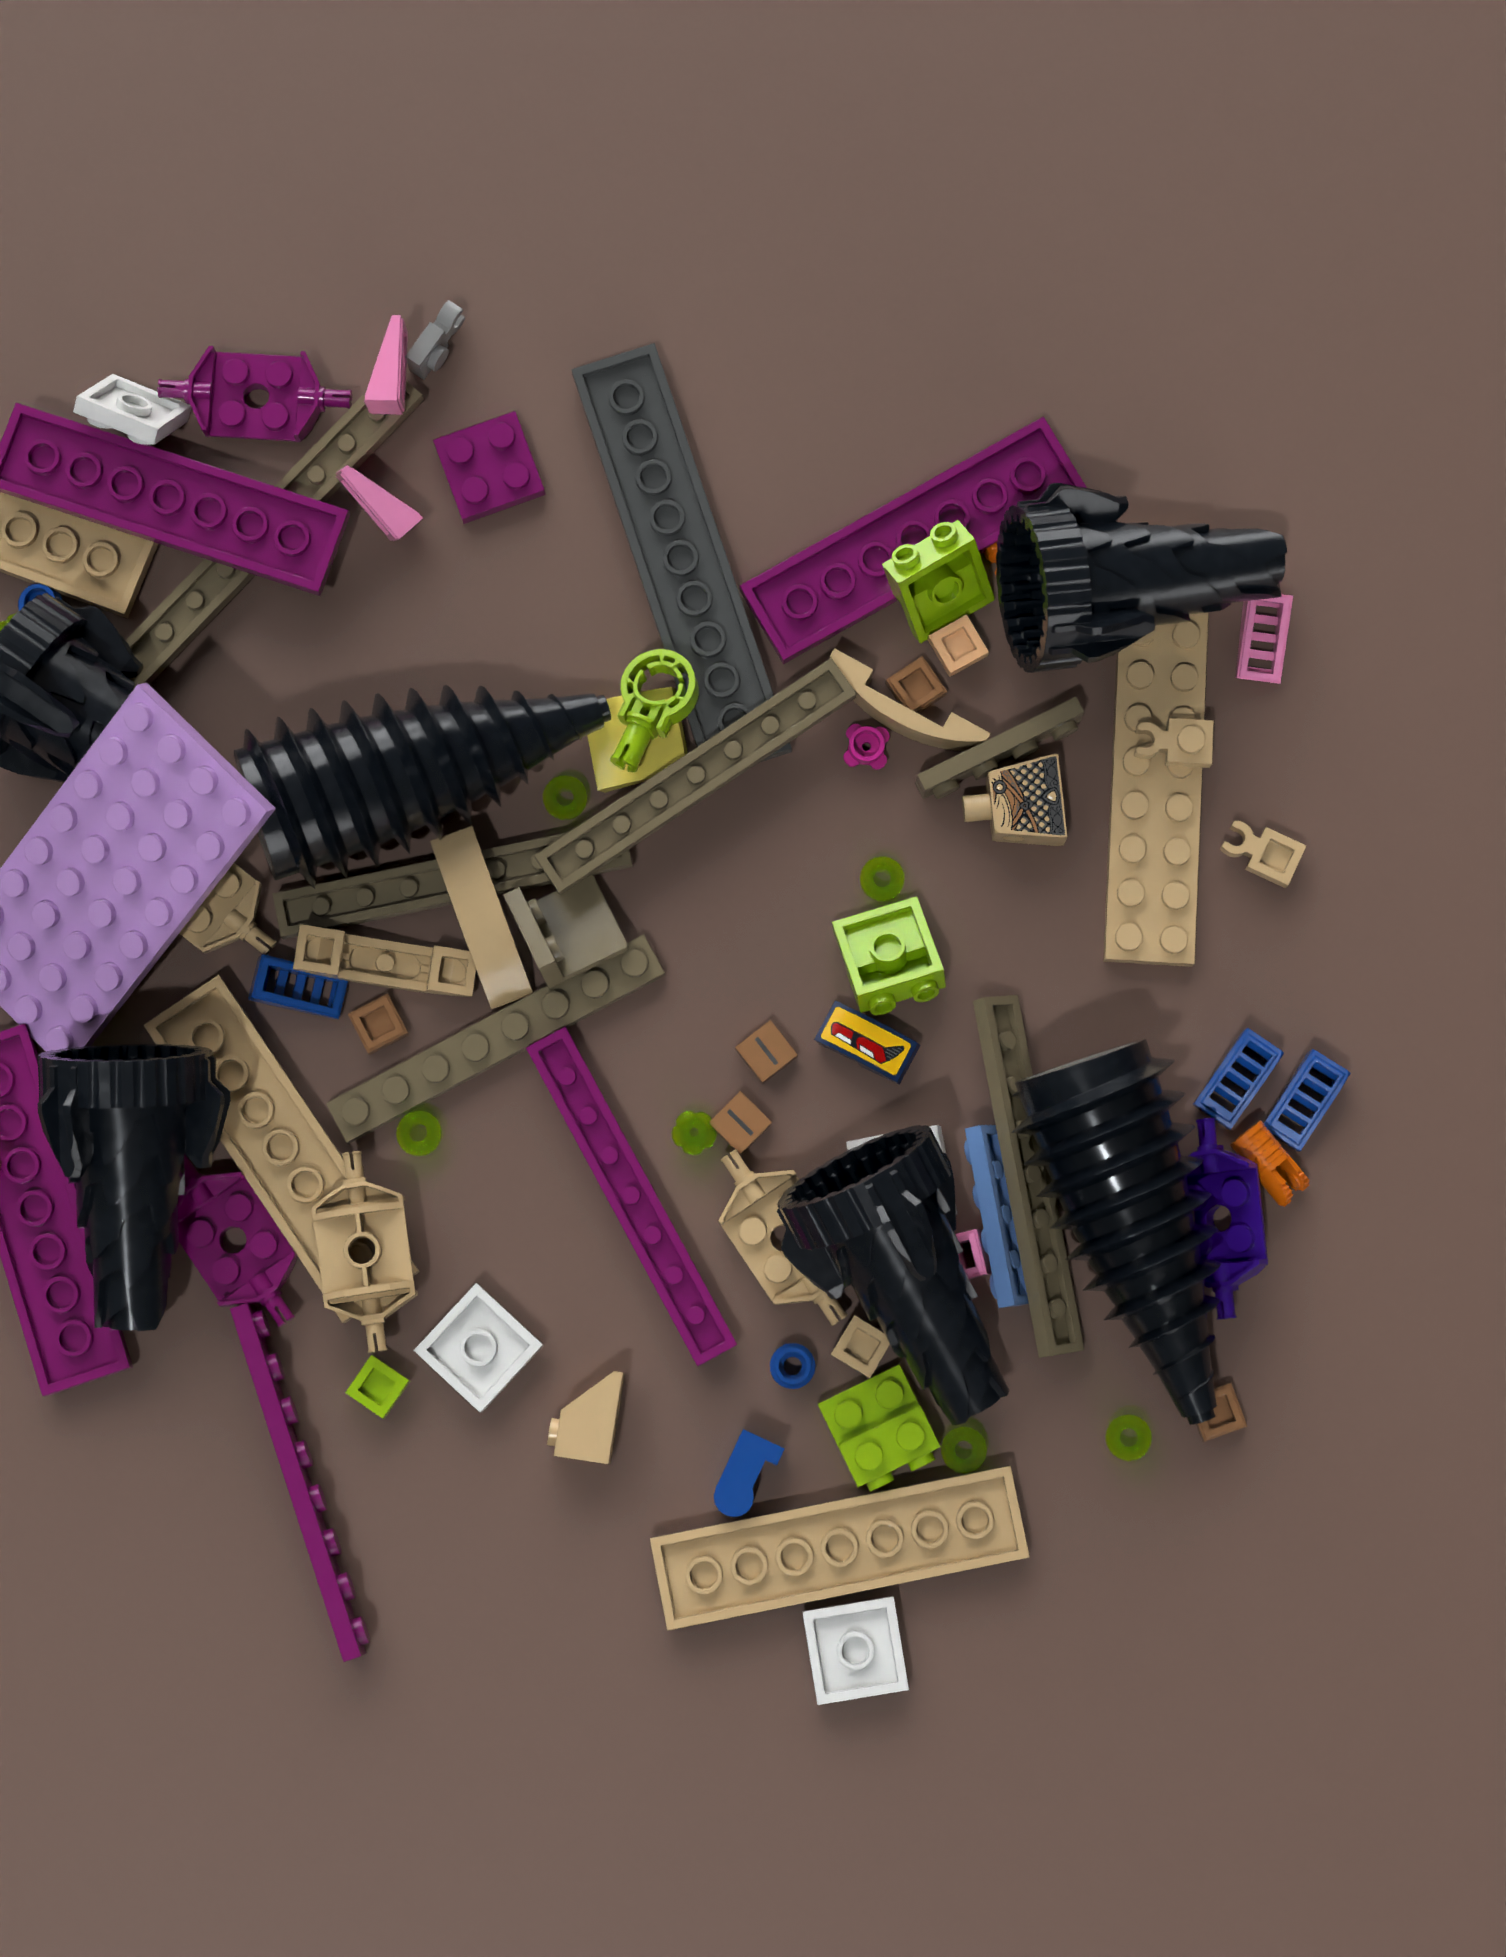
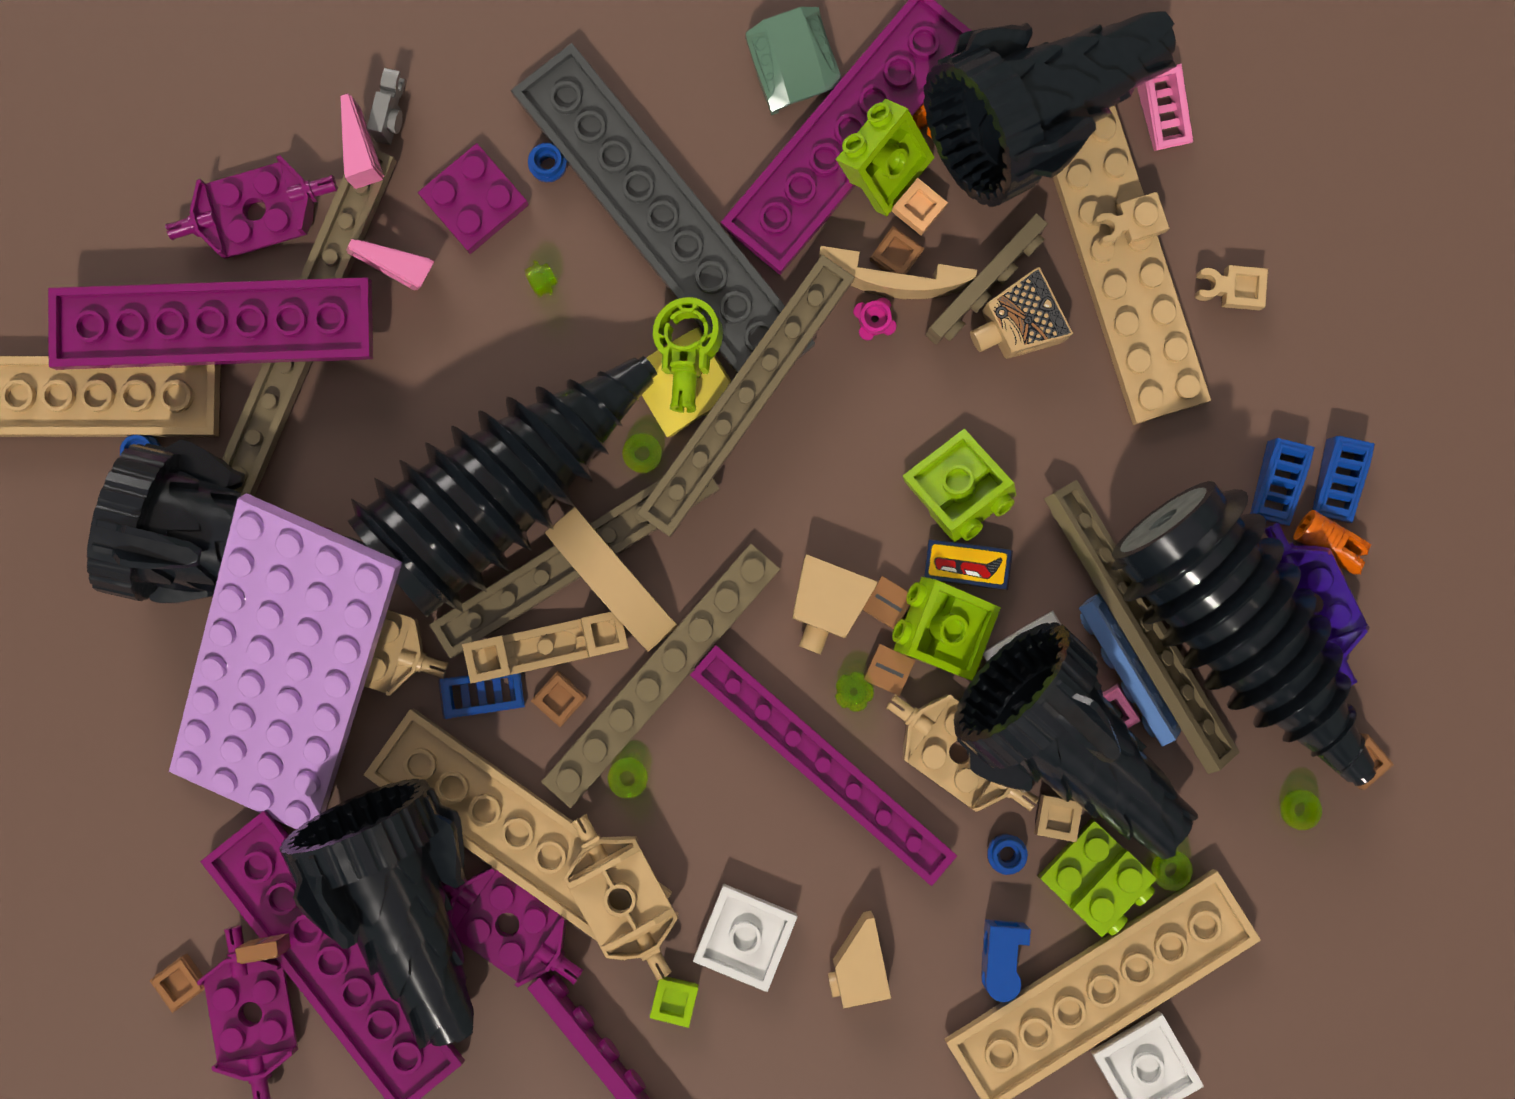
camera: 25 degrees left, 5 degrees up
white plate [73,374,192,445] -> none
dark tan bracket [503,875,629,989] -> none
clear neon green plate [860,856,905,901] -> none
none -> clear neon green plate [524,260,558,298]
none -> blue plate [528,143,567,182]
none -> sand green slope [745,7,842,115]
none -> tan torso [792,554,877,655]
none -> lime plate [892,577,1001,681]

